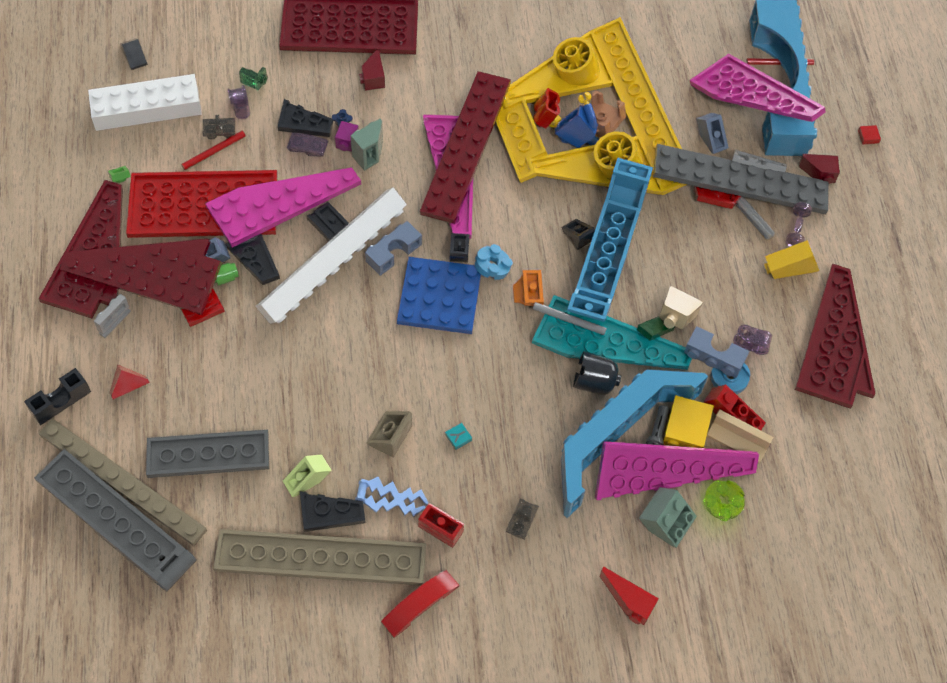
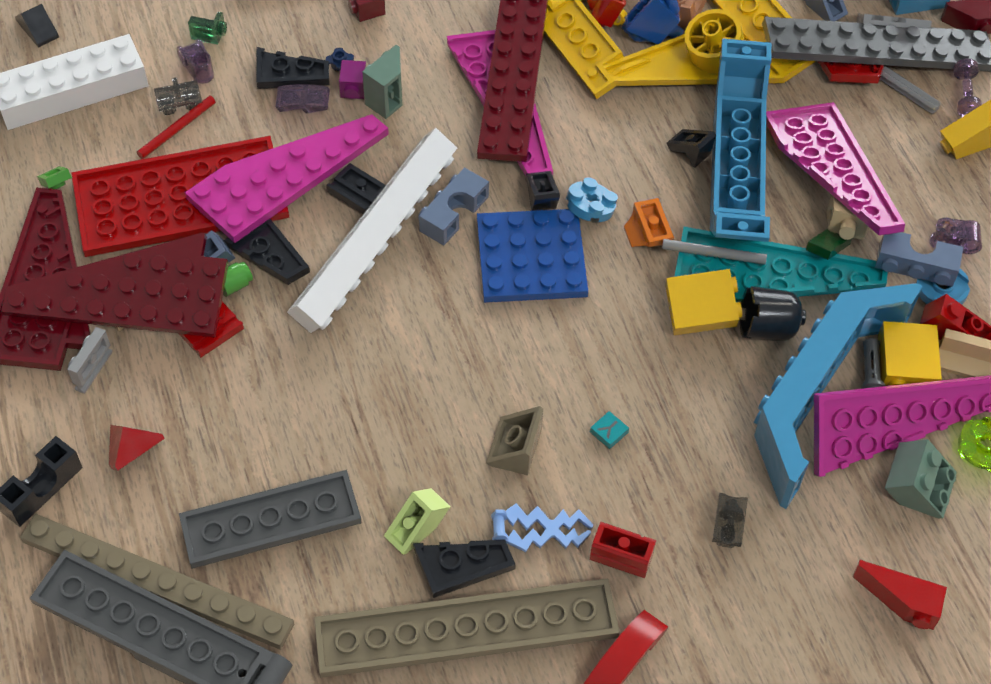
camera: 10 degrees left, 5 degrees down
none -> yellow brick [665,269,742,336]
none -> dark pink wing [766,102,905,235]

